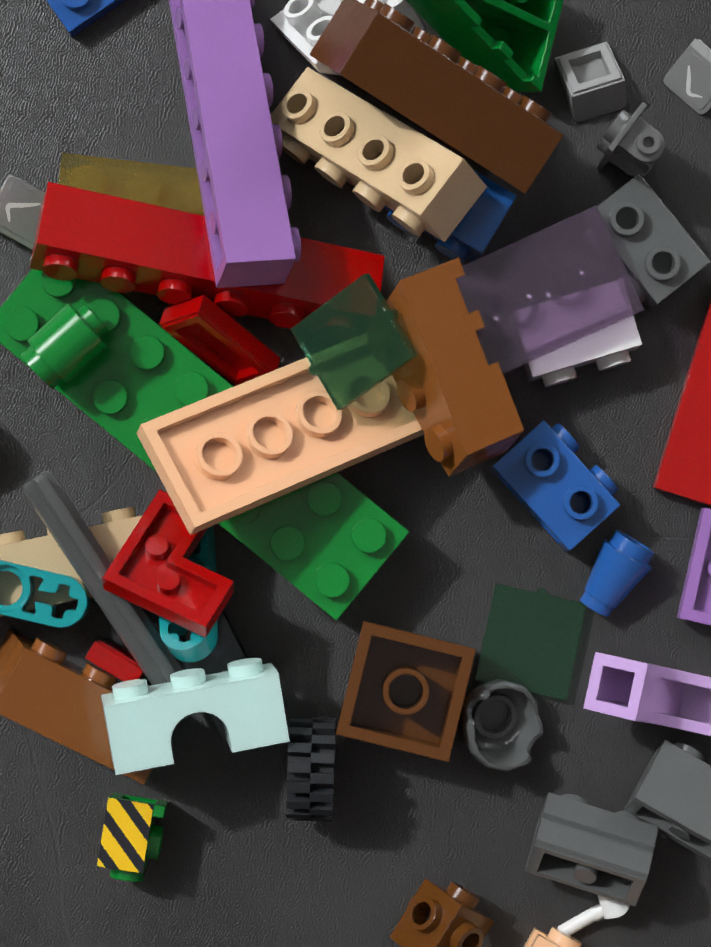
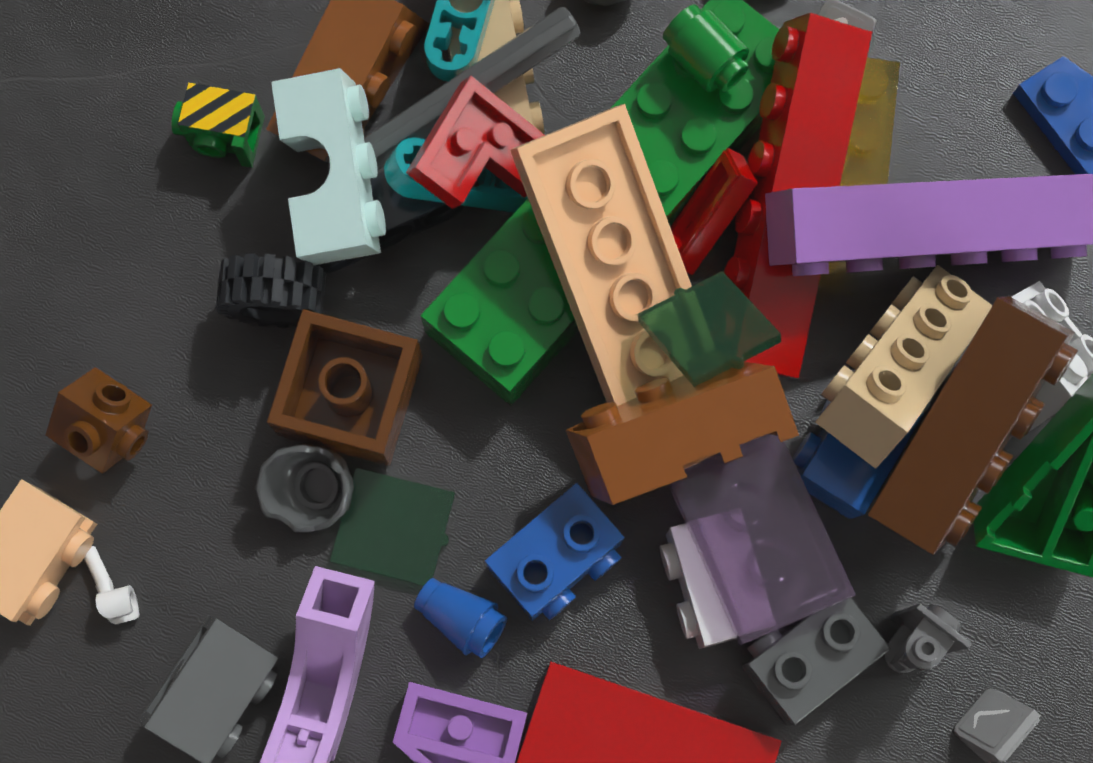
camera: 90 degrees right, 10 degrees down
red tile [85,638,145,681] -> none
dark grey brick [525,792,659,906] -> none
light grey slope [554,42,627,122] -> none

